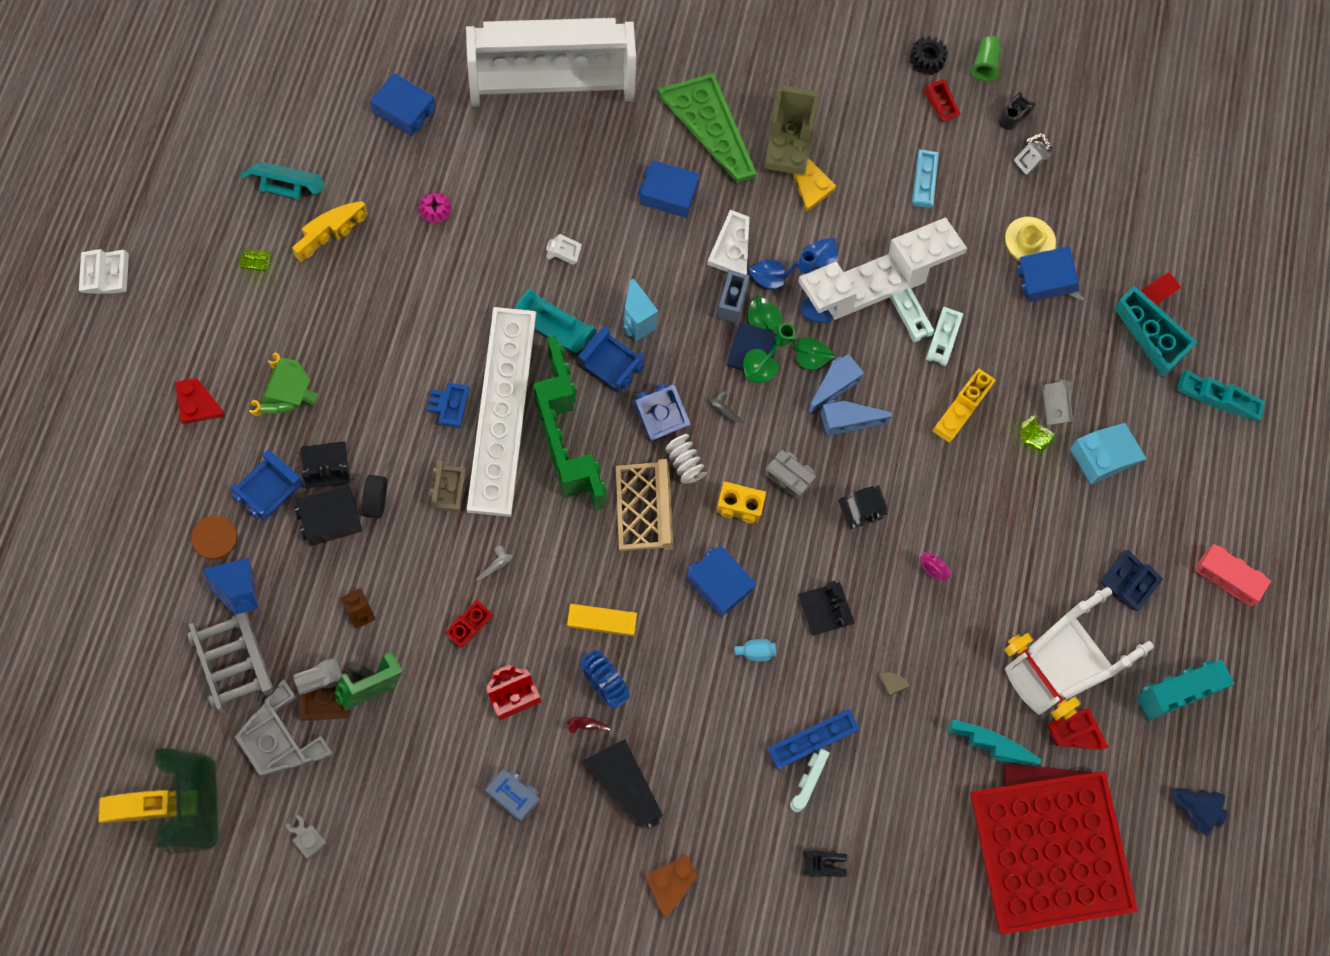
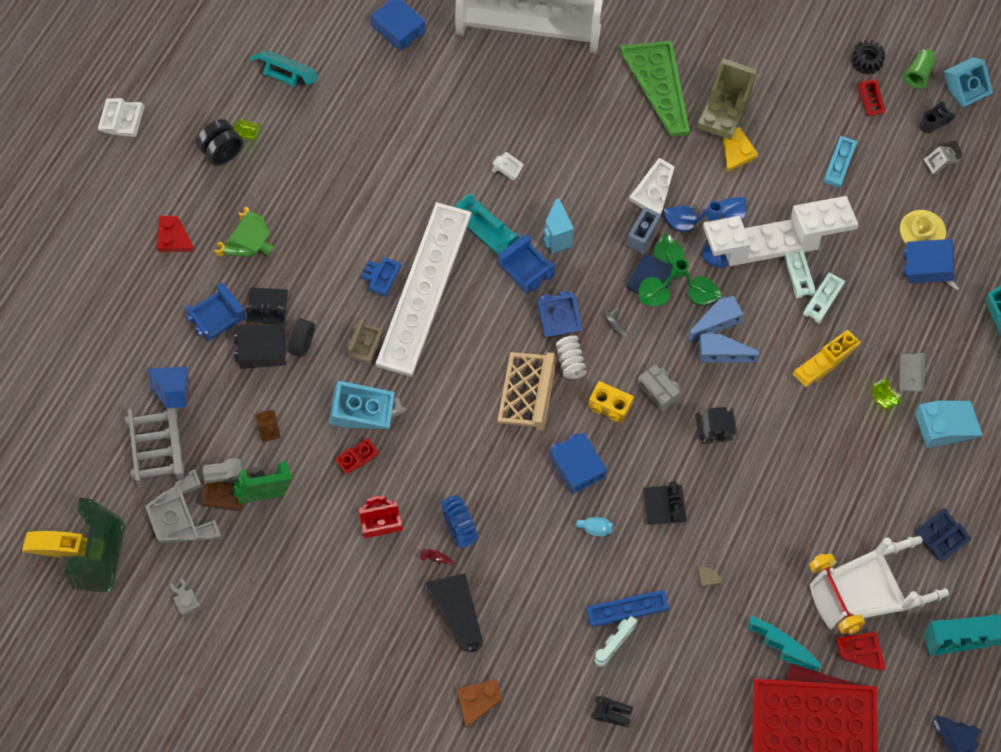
camera: 20 degrees right, 5 degrees down
dark orange tile [191,516,238,560] -> none
yellow slope [292,201,368,262] -> none
dark pink gear [418,191,452,223] -> none
sand blue brick [485,768,540,824] -> none
green bracket [534,336,607,511] -> none
yellow tile [567,604,637,637] -> none
blue brick [637,160,700,218] -> none
dark pink gear [920,552,951,581] -> none
none -> black wheel [196,119,244,166]
none -> medium azure slope [329,381,395,429]
none -> medium azure slope [943,57,993,107]

